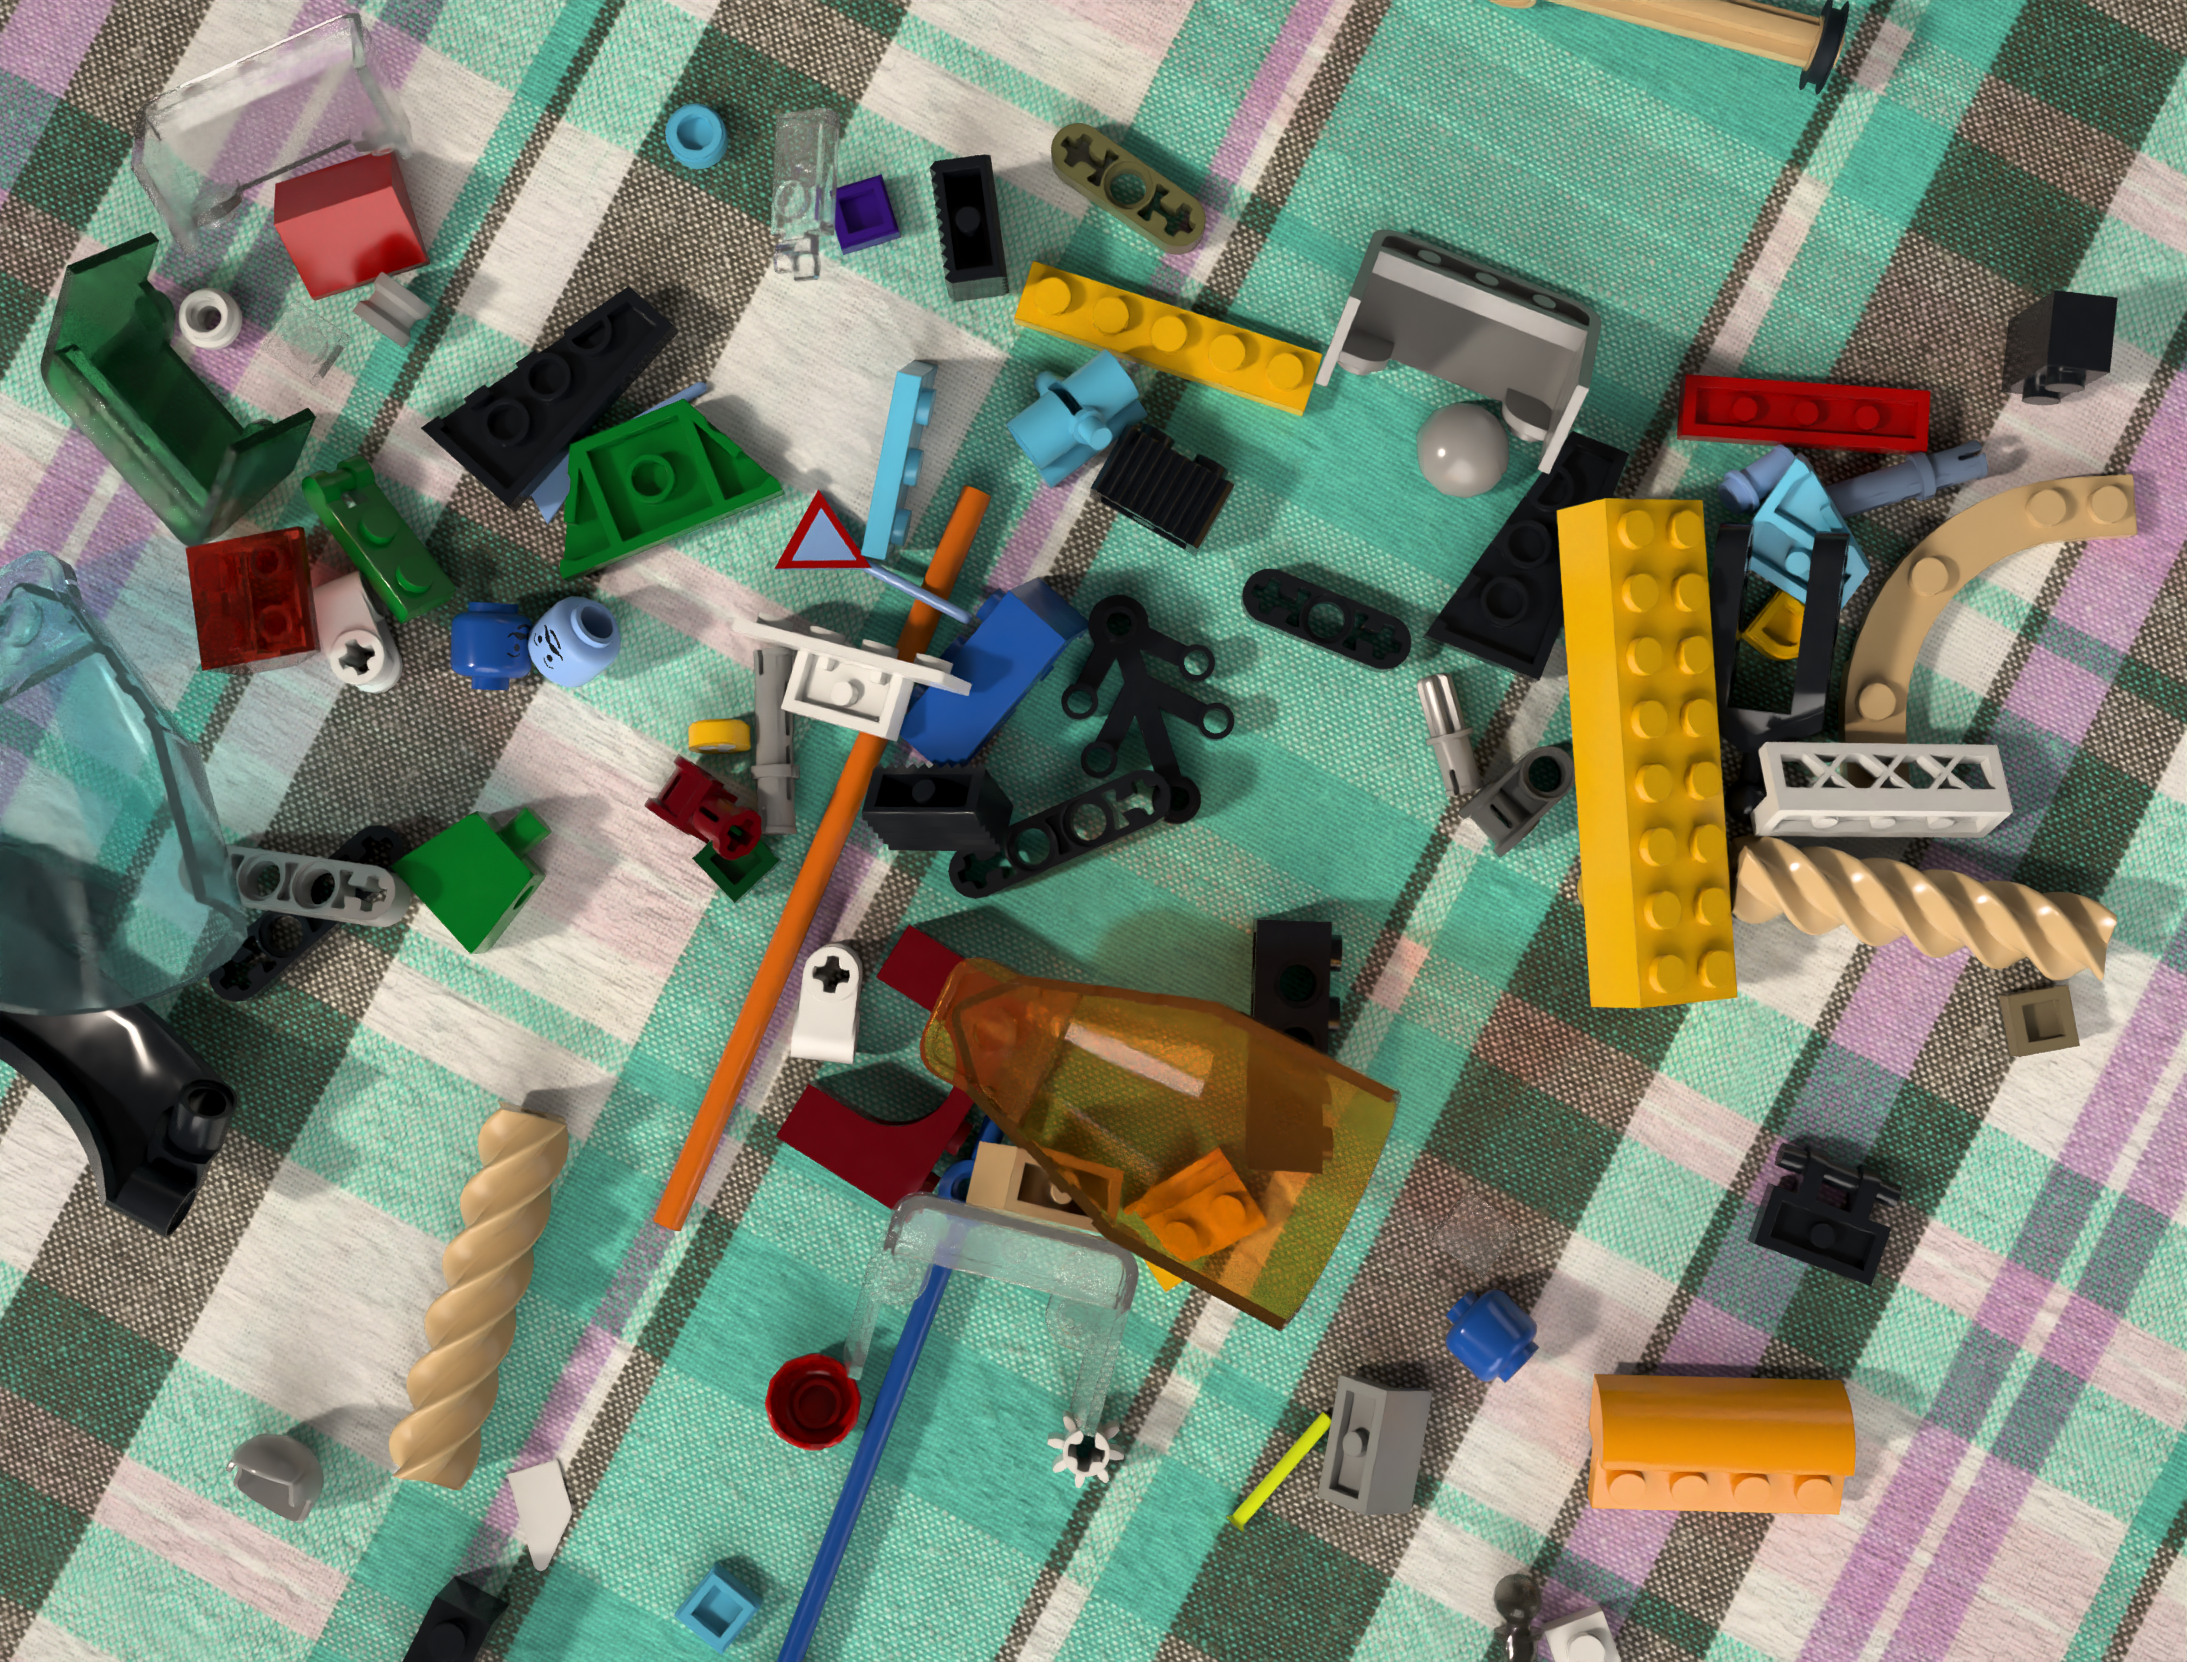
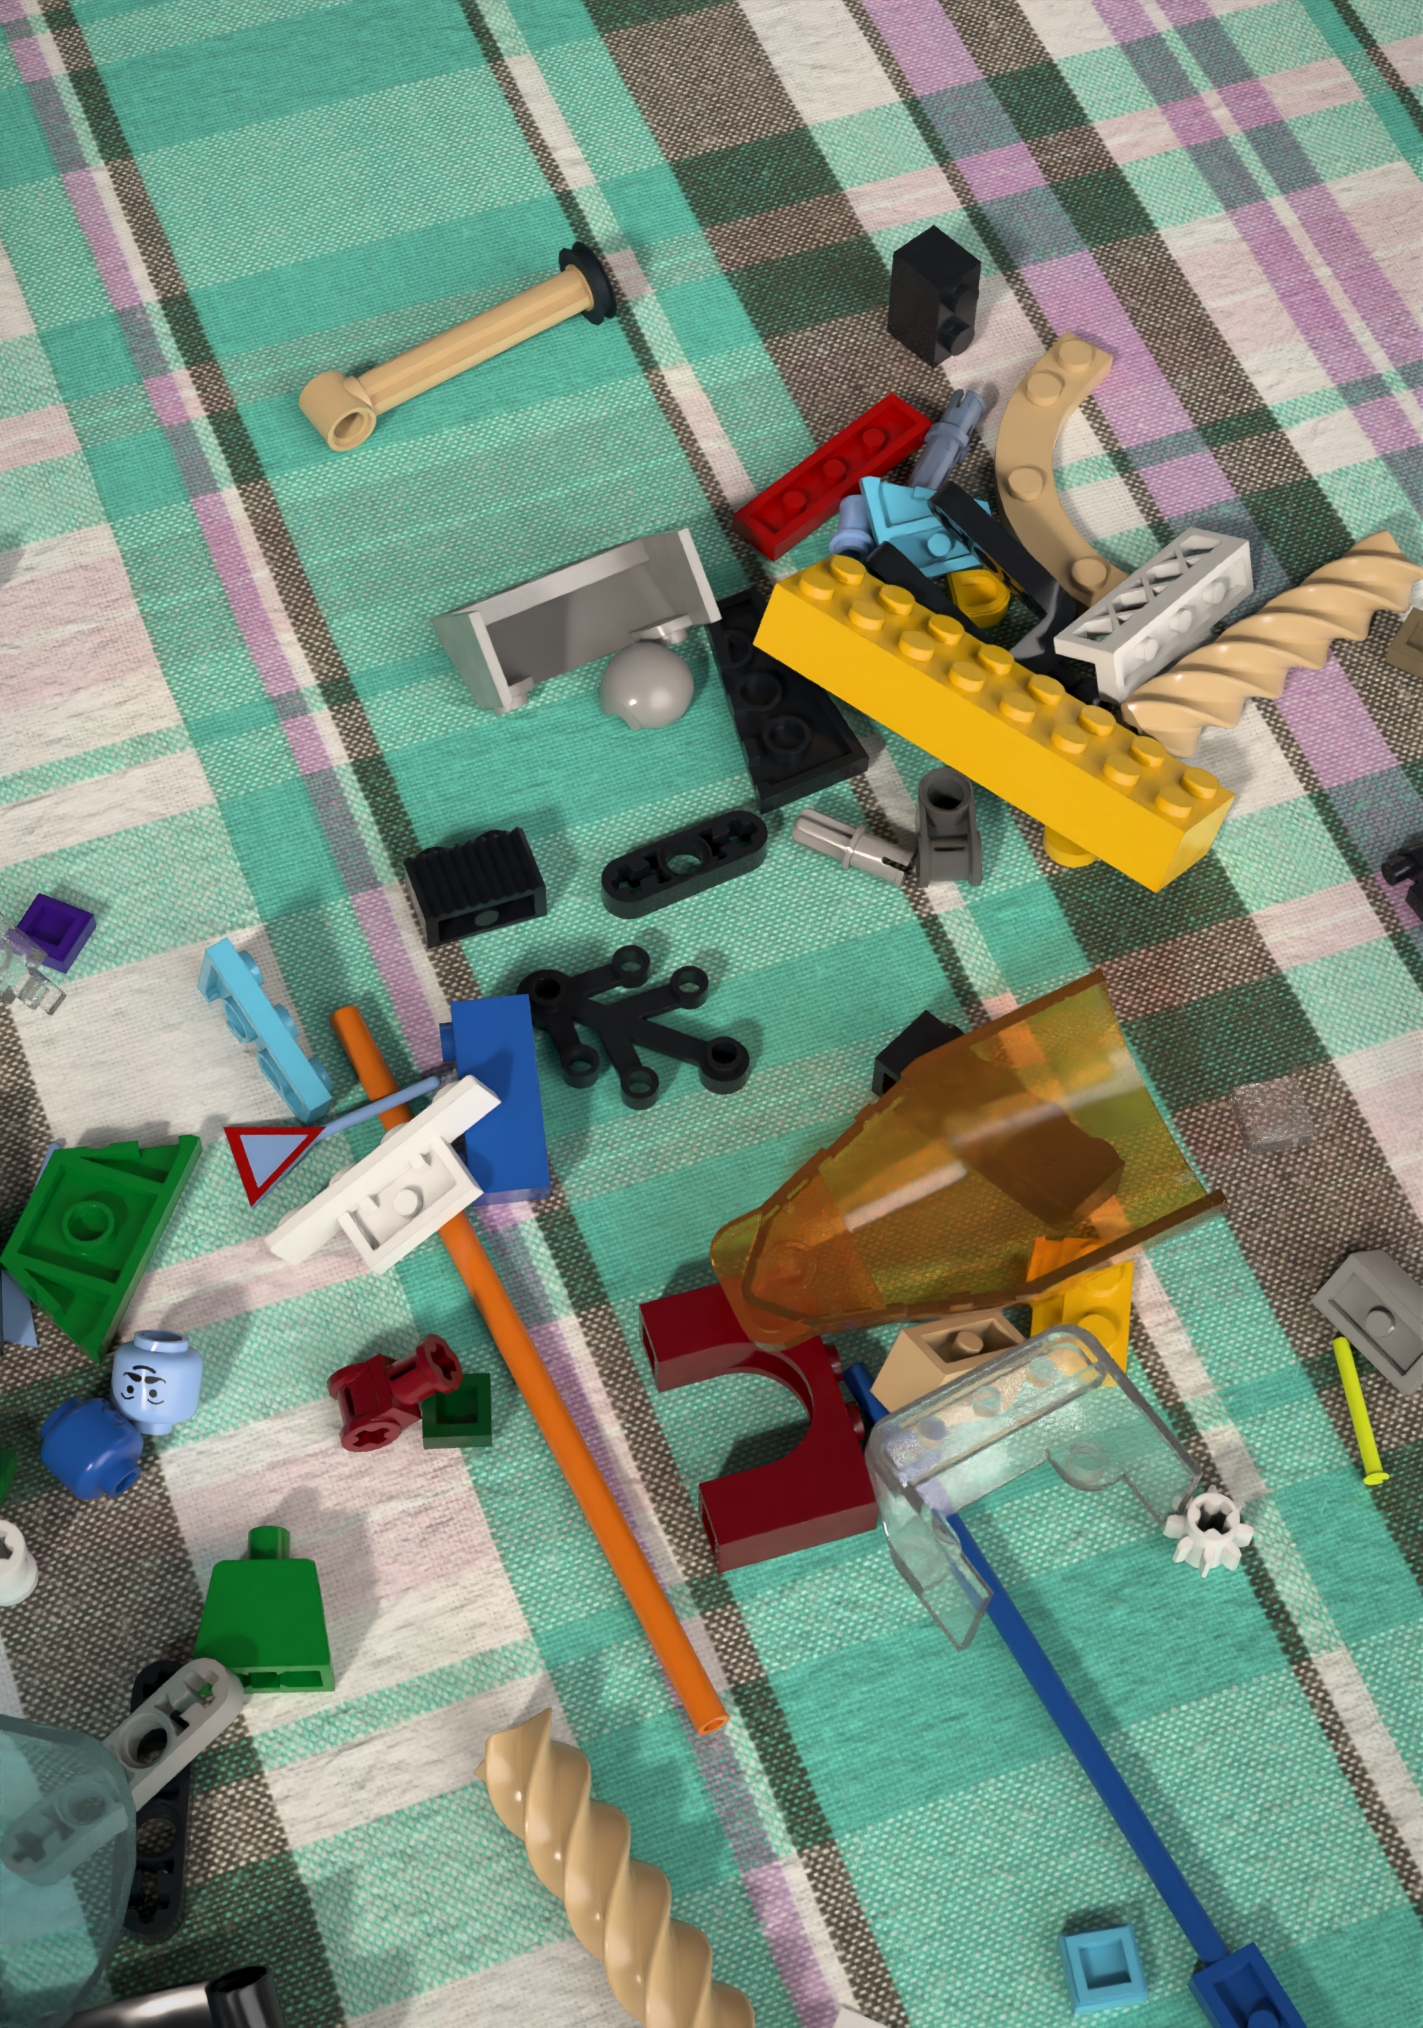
camera: 50 degrees left, 30 degrees down
yellow tile [688,719,751,754] -> none
light grey pin [751,648,800,835] -> none
red hair [765,1353,862,1451] -> none
white piece [791,943,863,1065] -> none
black brick [862,763,1014,852] -> none
black brick [930,154,1009,302] -> none
black beam [948,769,1175,899] -> none
medium azure pin [1006,349,1148,489] -> none
yellow plate [1014,261,1323,417] -> none
olive beam [1051,123,1206,255] -> none
blue head [1445,1289,1540,1383] -> none

